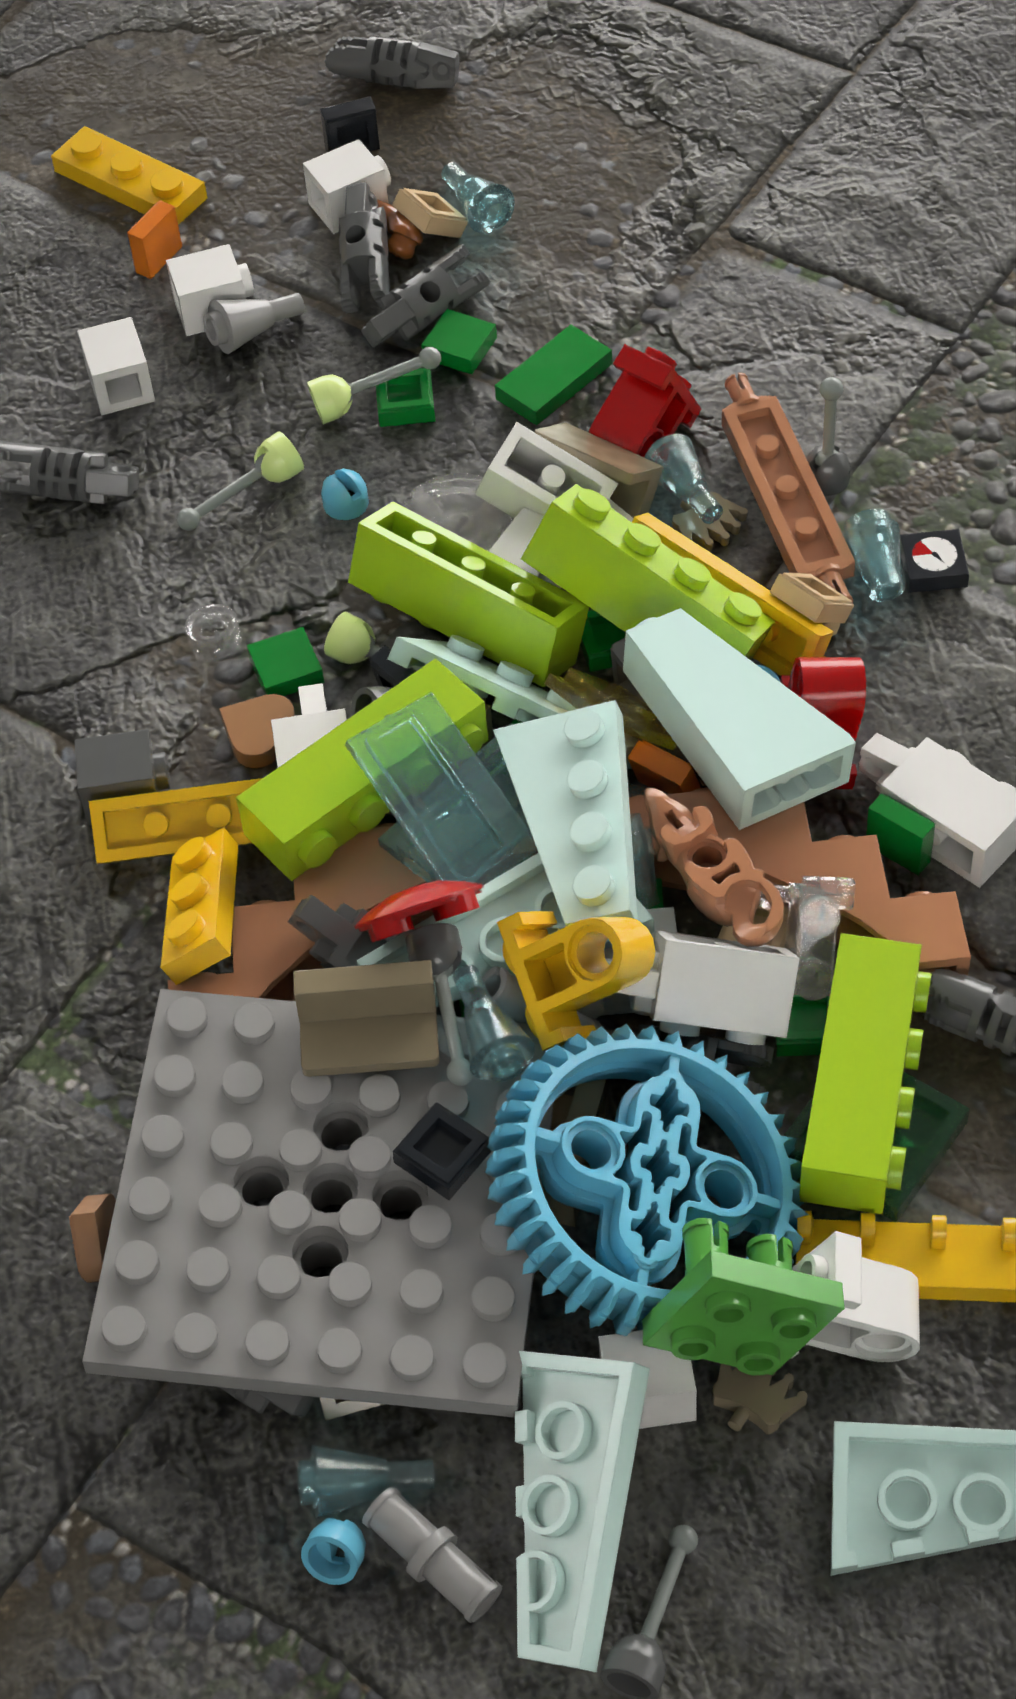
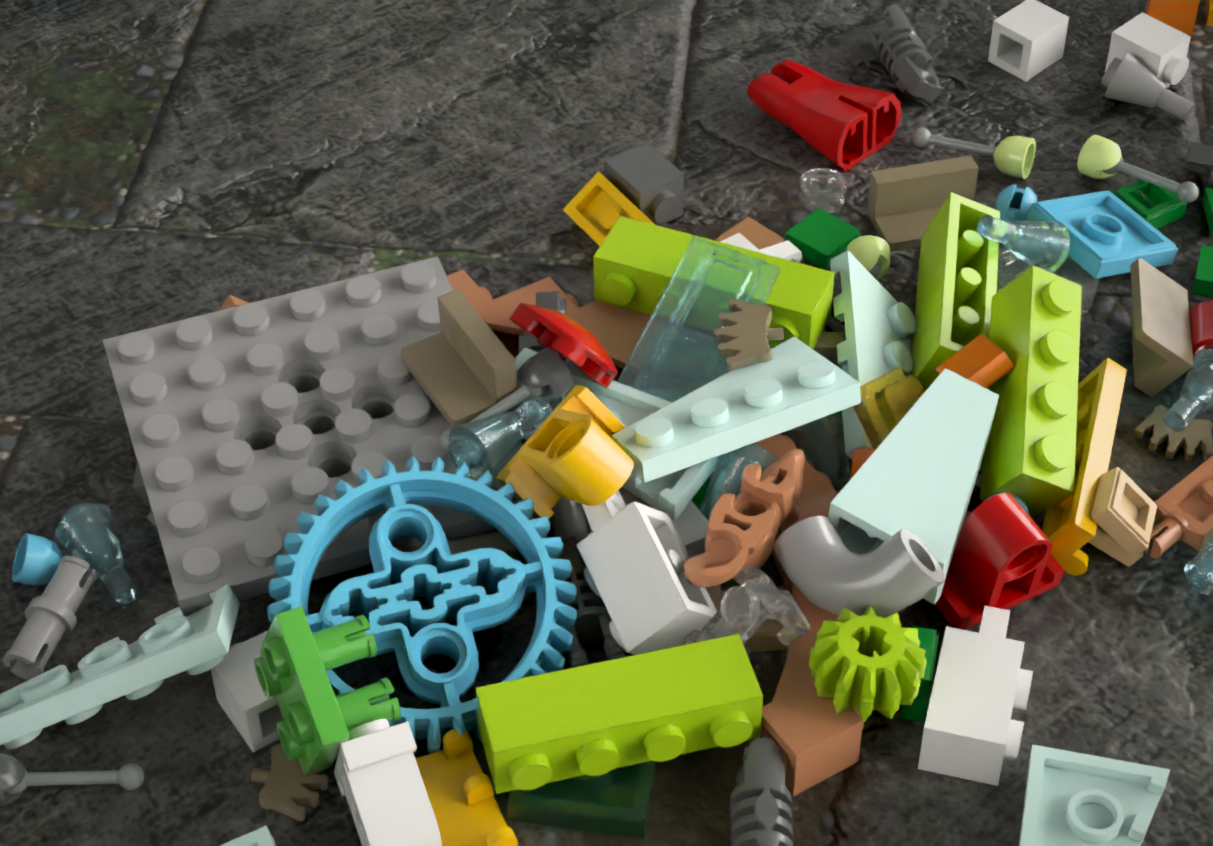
camera: 60 degrees right, 10 degrees down
yellow plate [160,827,238,985] -> none
black tile [393,1102,492,1200] -> none
white hinge [475,422,633,522] -> none
none -> dark tan piece [714,298,784,371]
none -> red piece [747,60,902,172]
none -> light grey cylinder [773,516,944,618]
none -> lime gear [809,605,927,722]
none -> dark tan panel [867,155,979,251]
none -> orange tile [935,333,1015,389]
none -> clear light blue cone [977,215,1070,273]
none -> medium azure tile [1026,190,1179,279]

